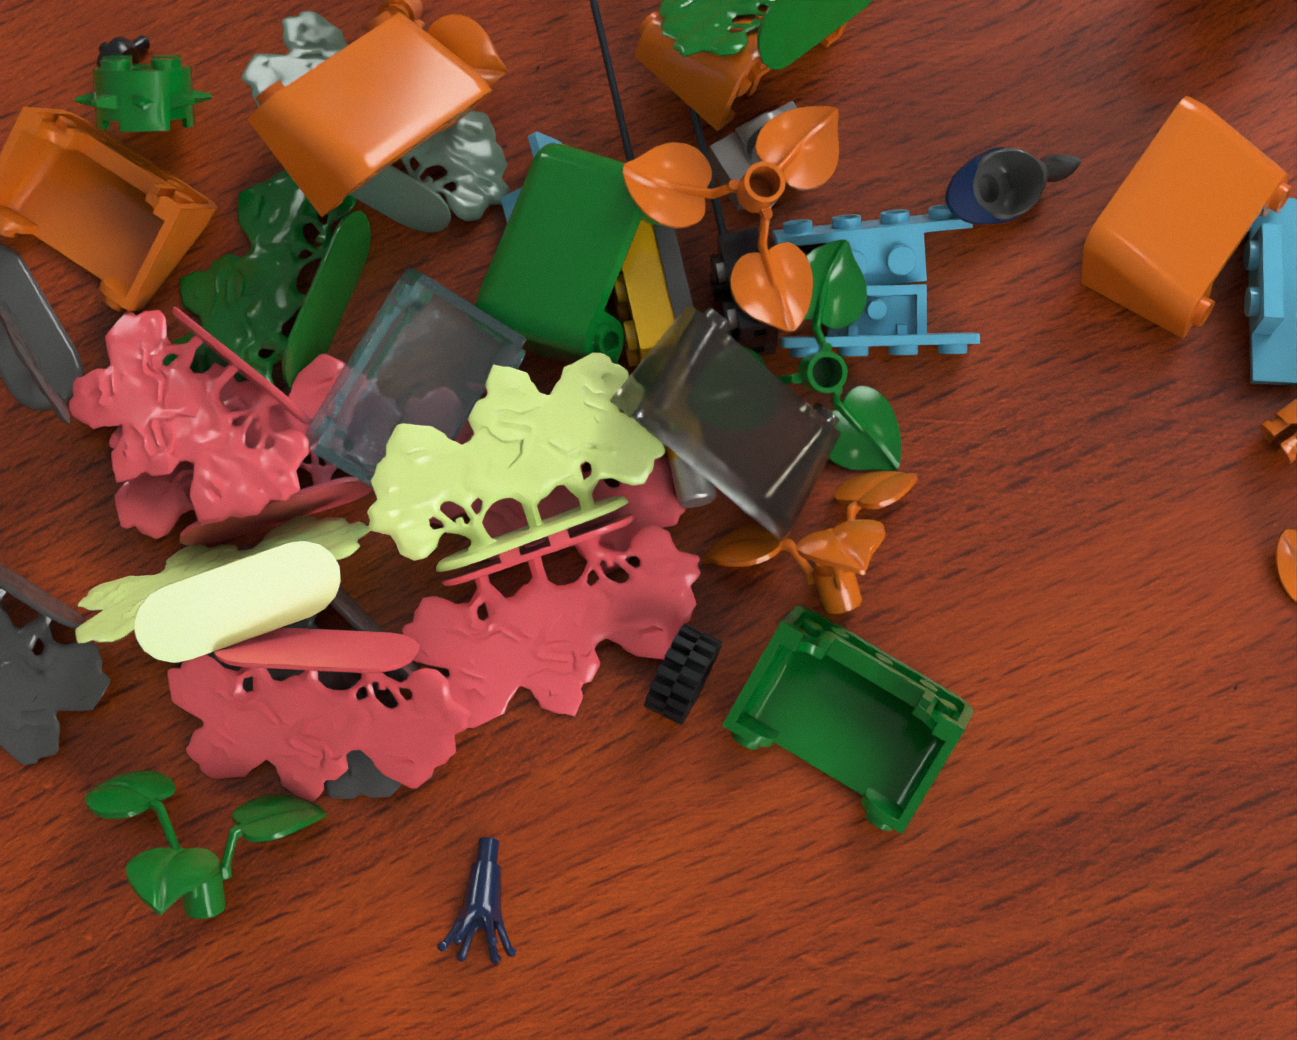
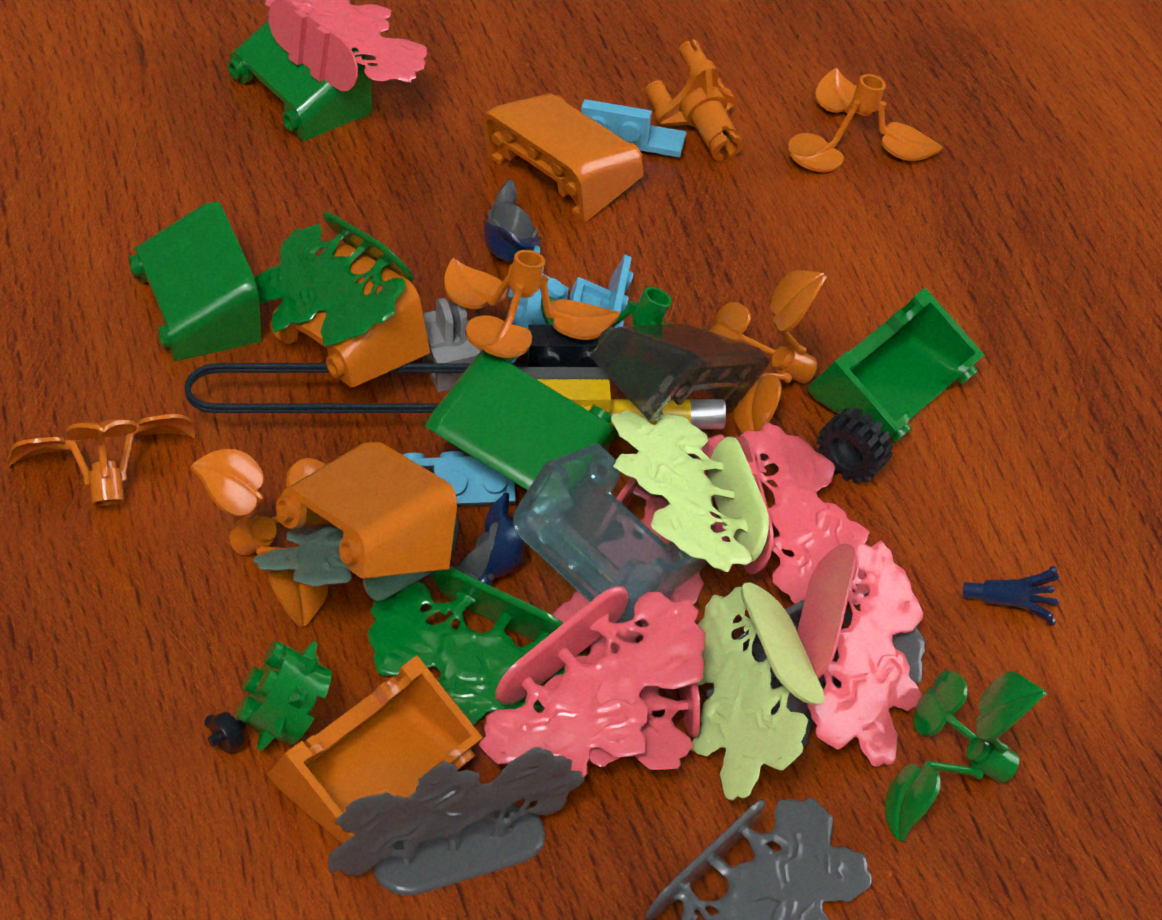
camera: 85 degrees left, 30 degrees down
none -> dark blue hair [431,493,526,586]

